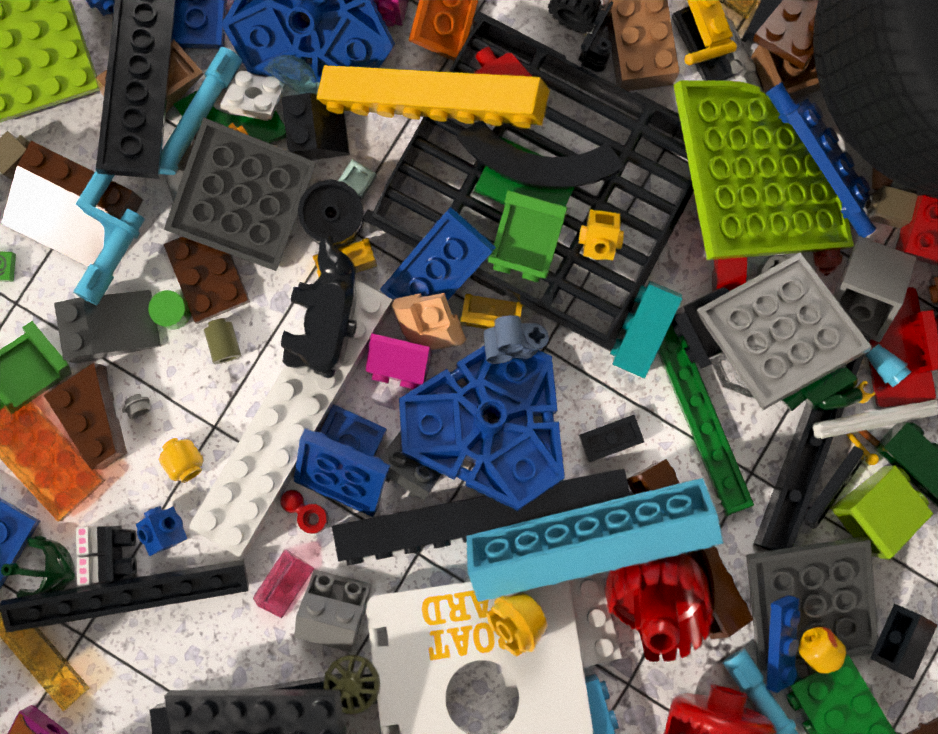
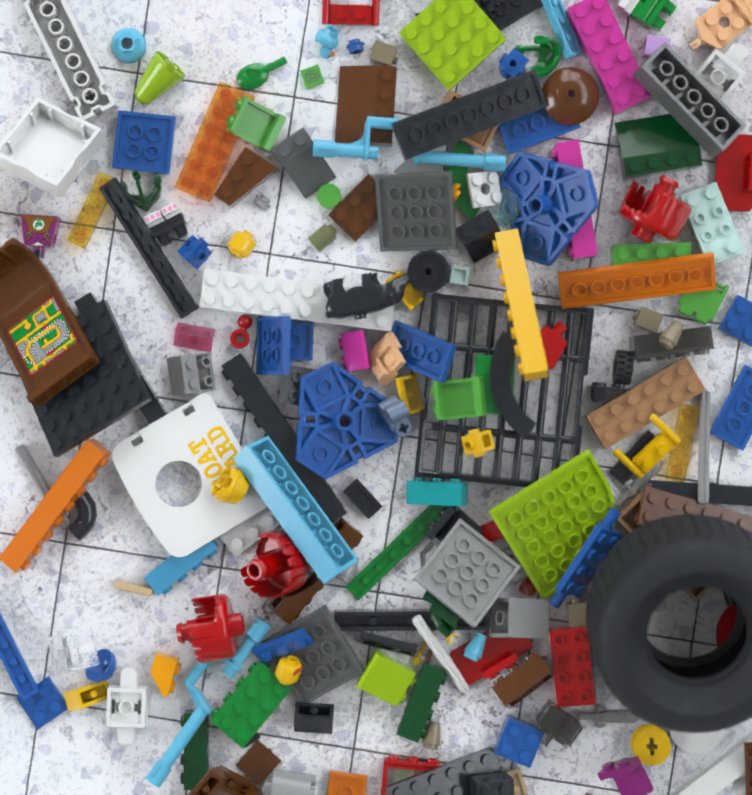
camera: 65 degrees right, 5 degrees up
olive wheel [324,655,380,715] -> none

